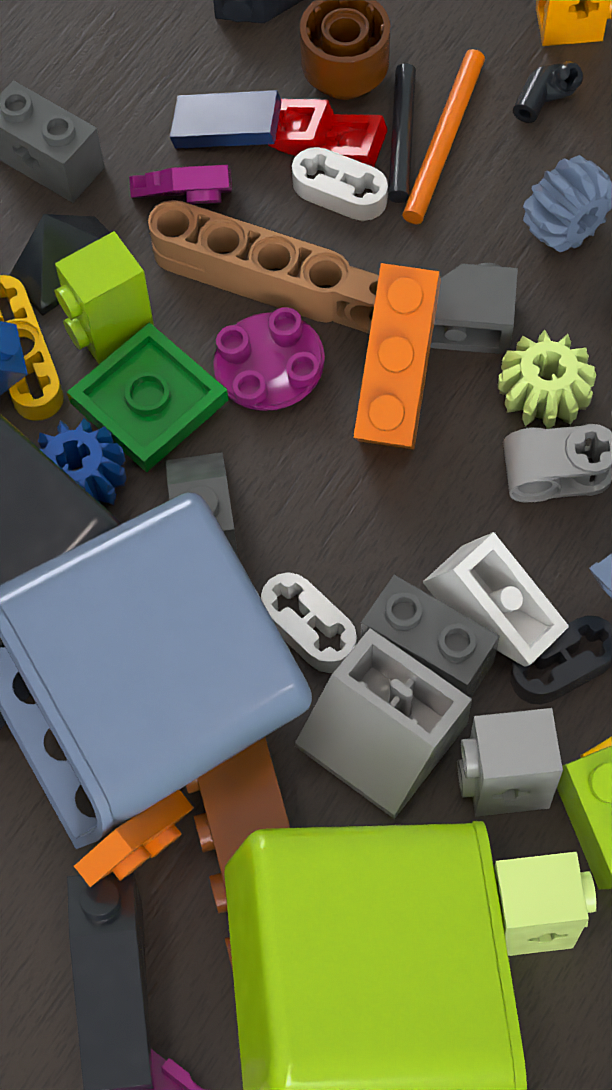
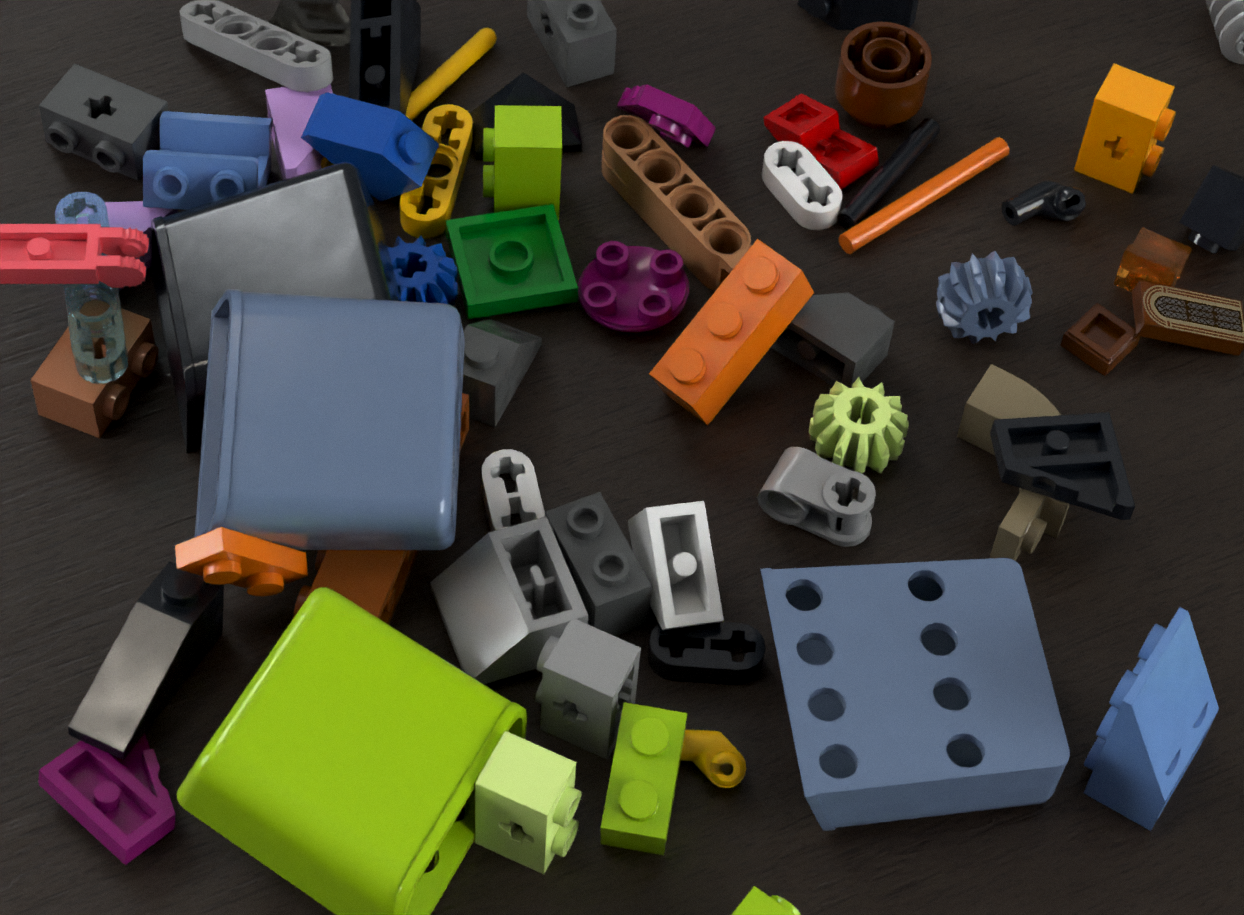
camera: 25 degrees right, 10 degrees down
tile [170,90,282,149] -> none

